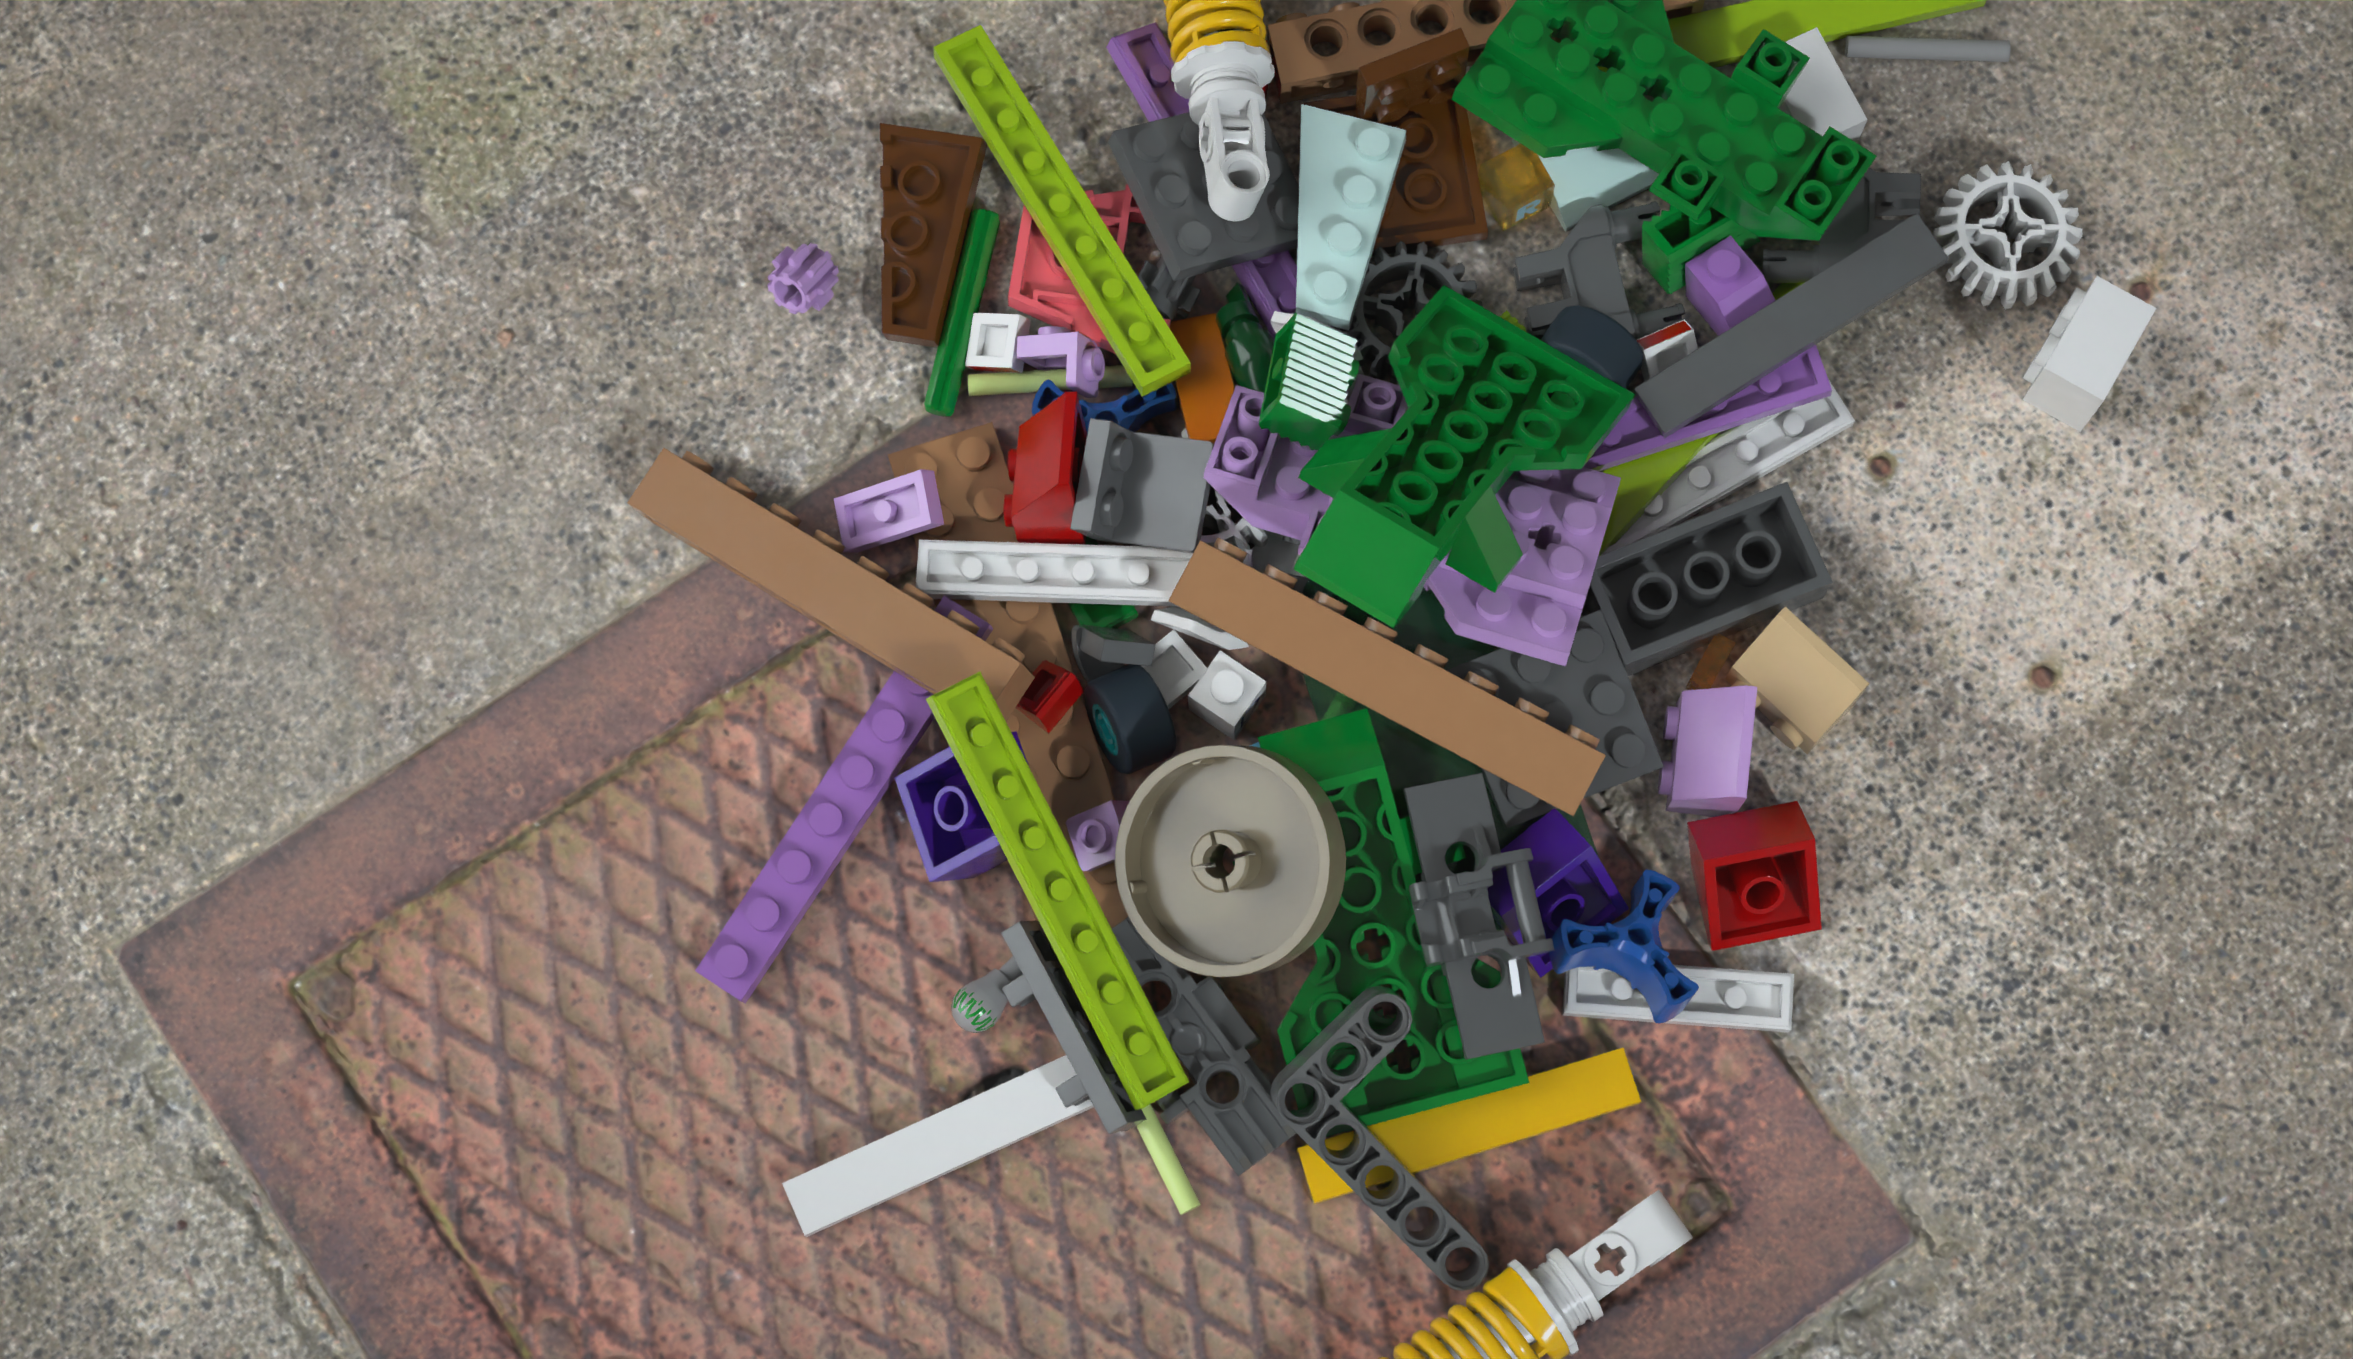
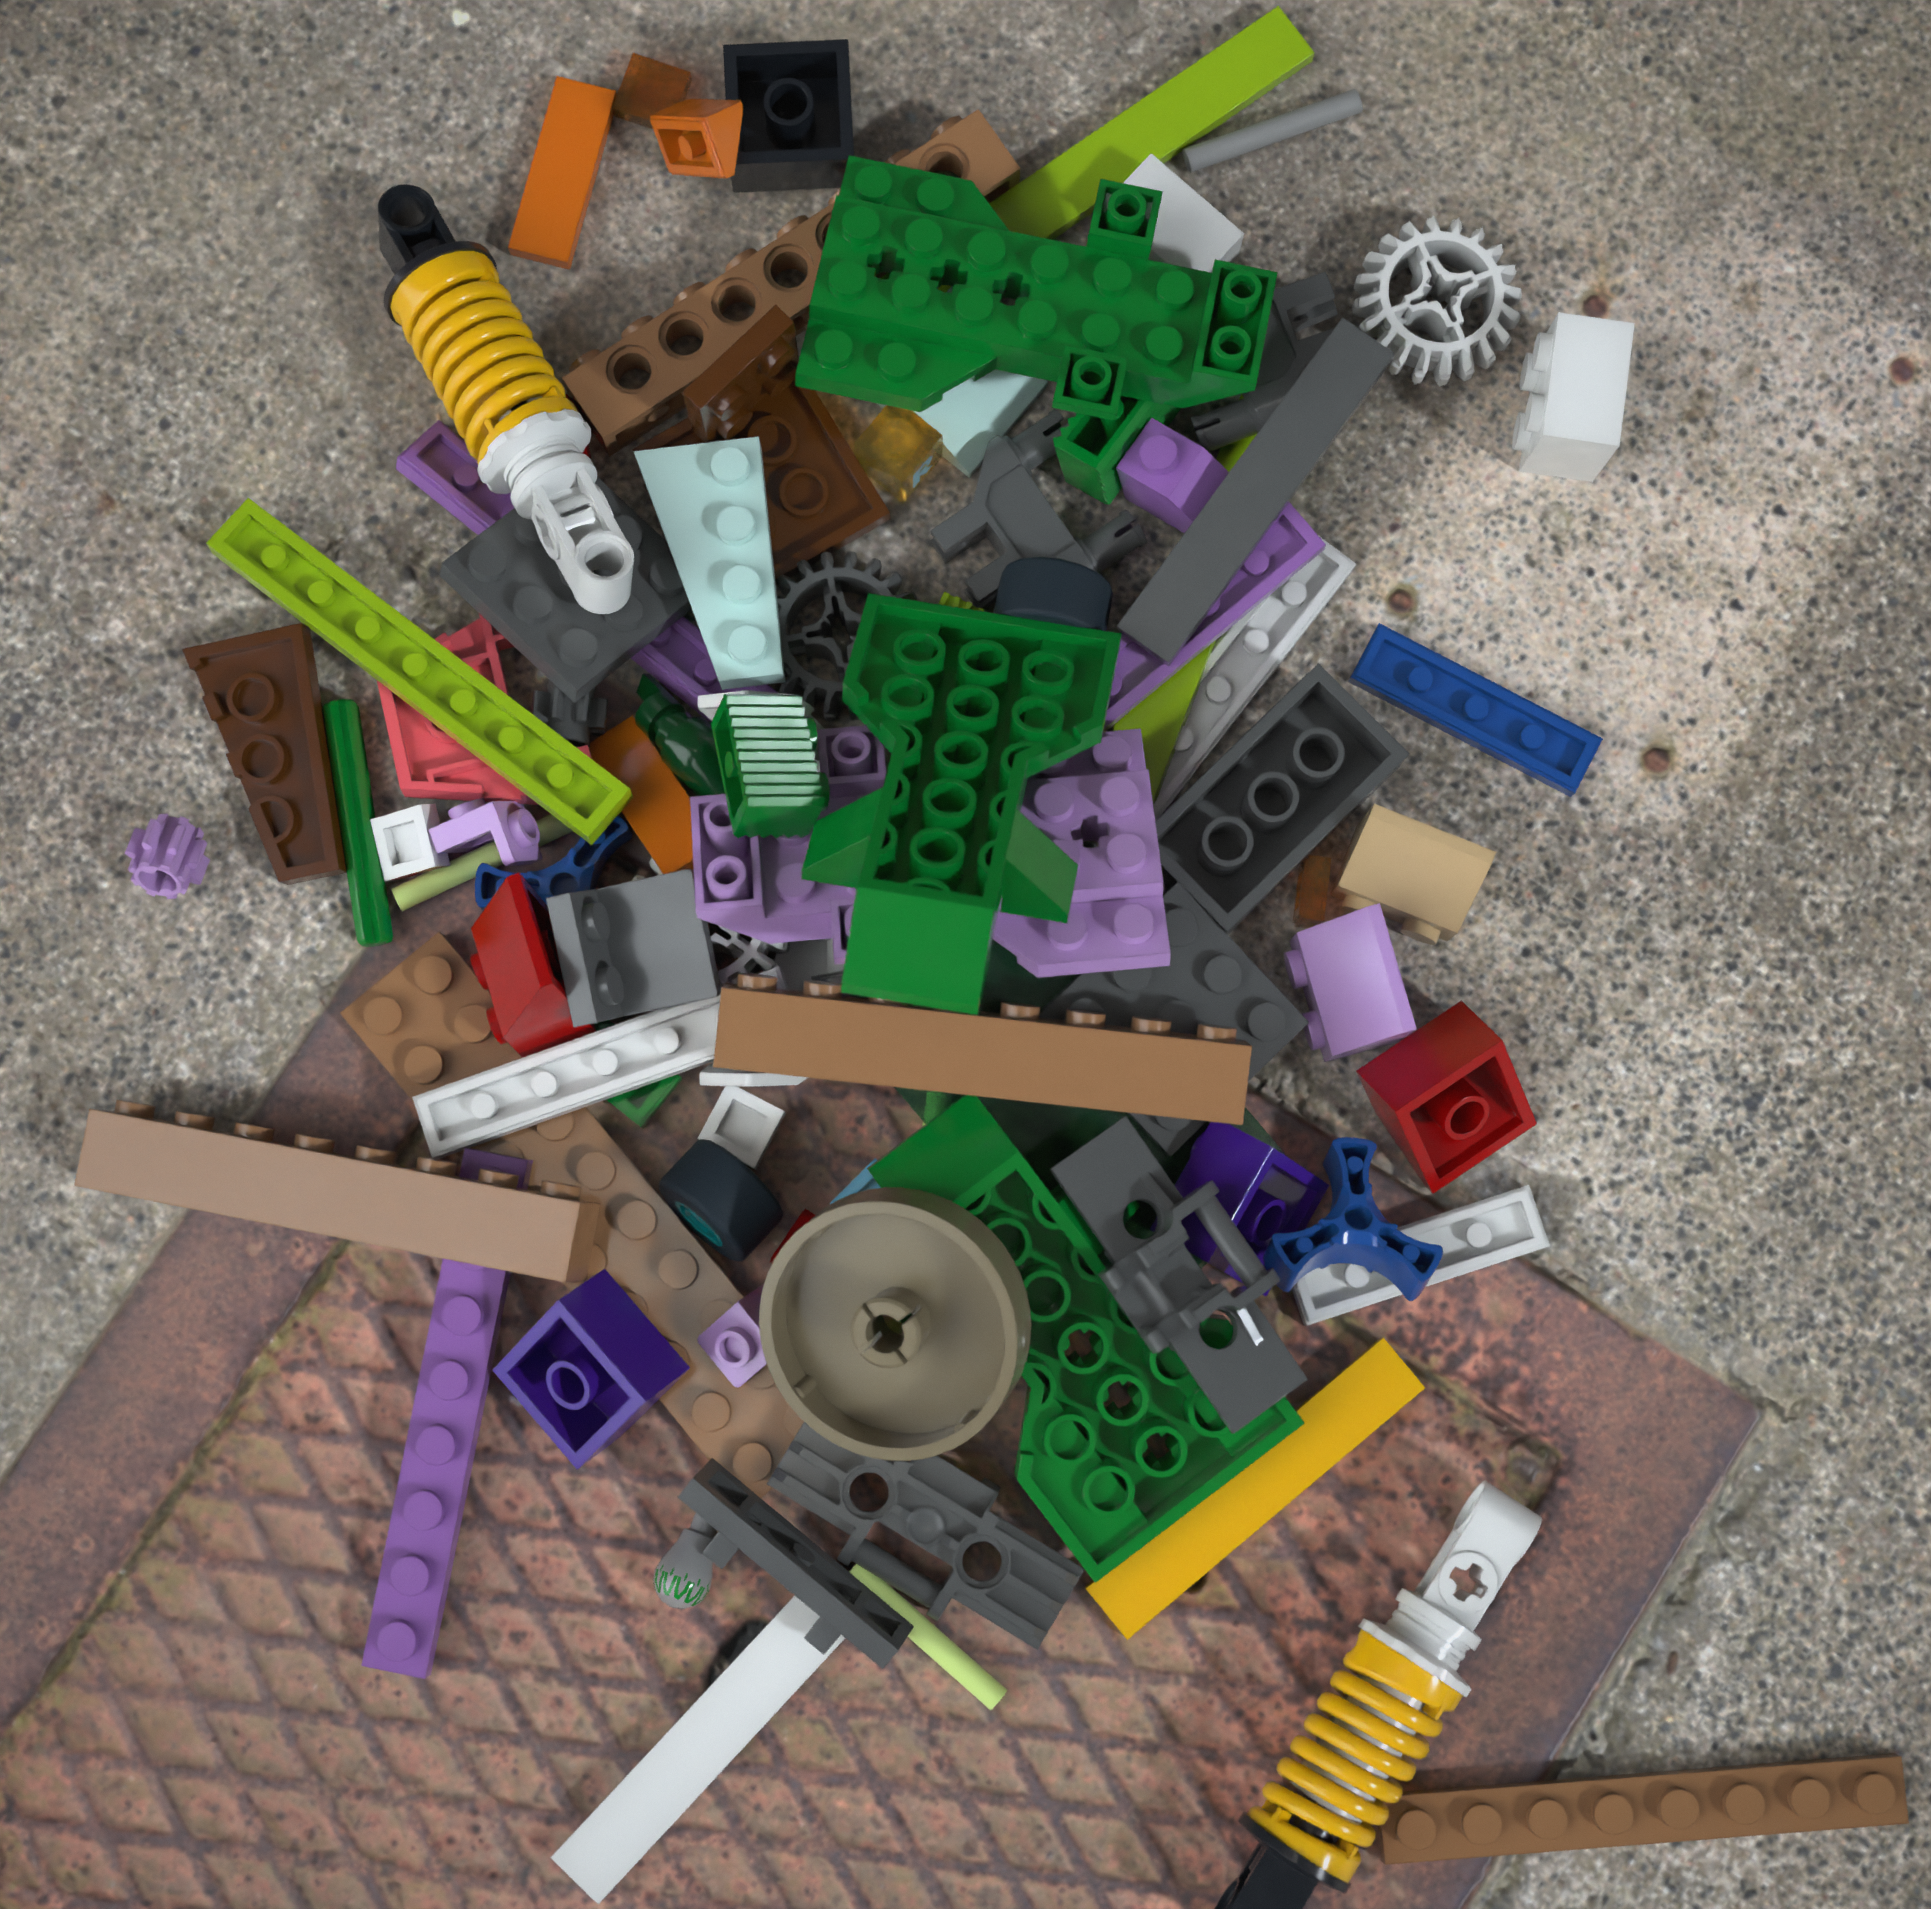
camera: 30 degrees left, 5 degrees up
lavender plate [834,469,944,553] -> none
lime tile [926,671,1189,1110] -> none
red slope [1015,660,1084,734] -> none
dark grey tile [1072,625,1155,683] -> none
white brick [1188,651,1266,740] -> none
dark grey beam [1271,986,1489,1291] -> none
white plate [1636,319,1698,382] -> none
none -> blue tile [1348,623,1603,797]

